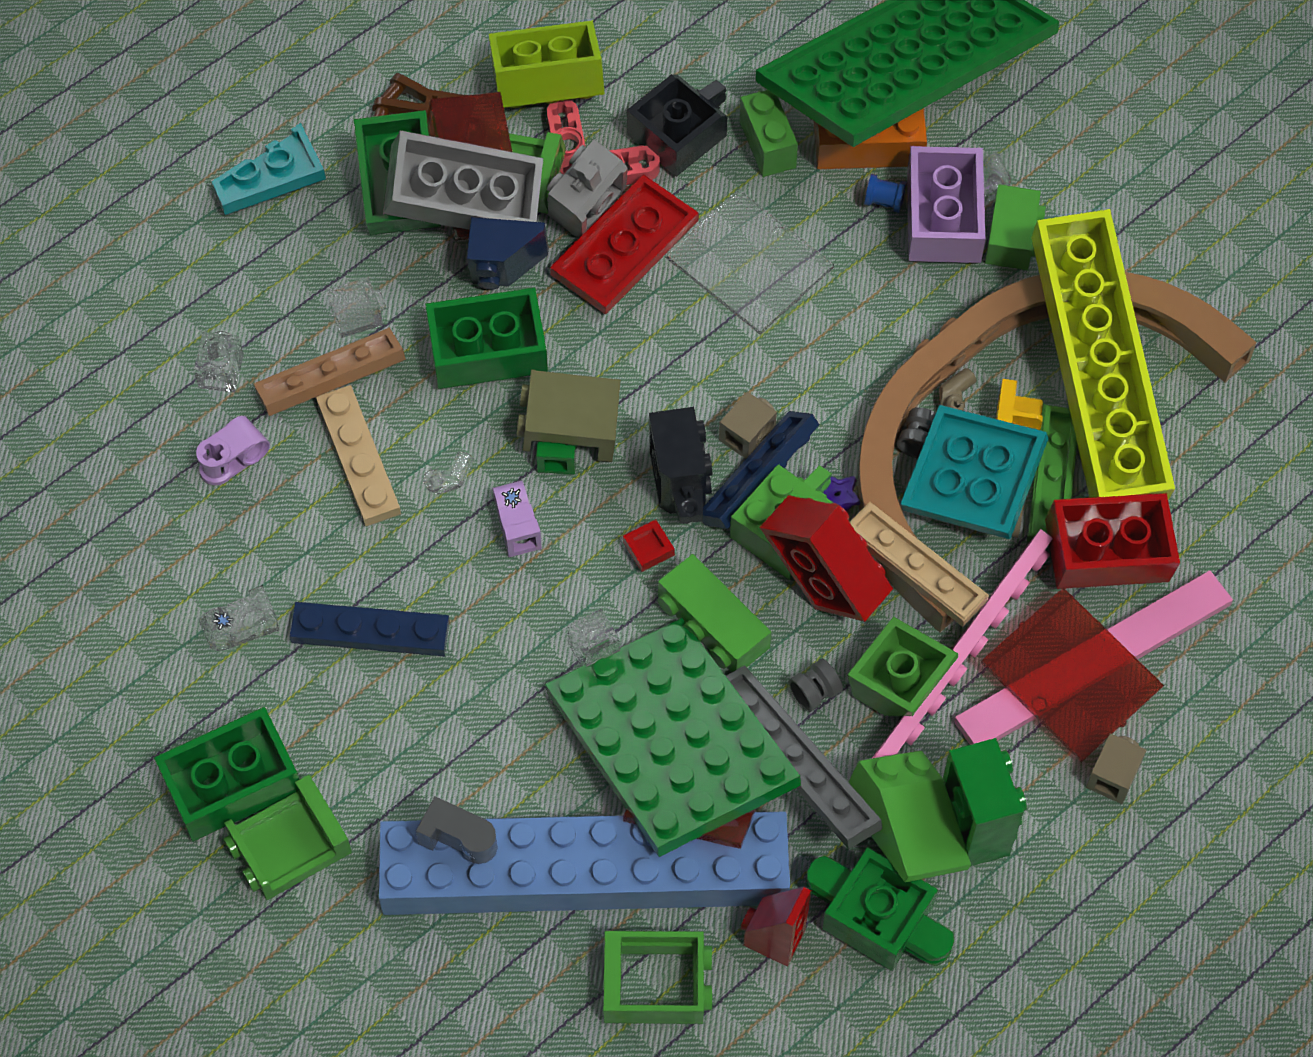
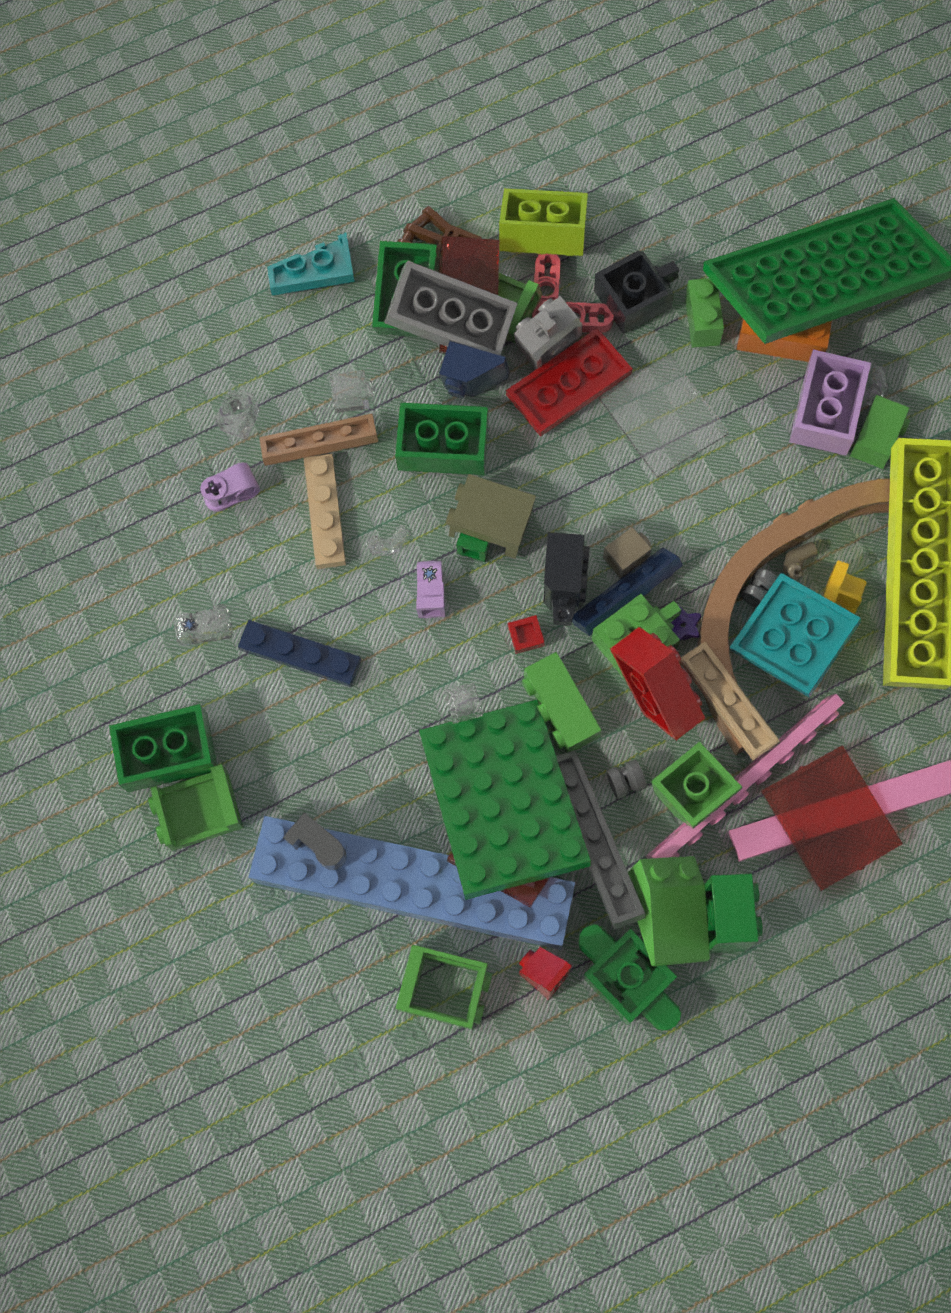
camera: 20 degrees right, 10 degrees up
blue bush [864,174,907,213] -> none
bright green tile [1027,404,1077,542] -> none
red brick [1045,493,1180,589] -> none
dark tan brick [1086,733,1147,805] -> none

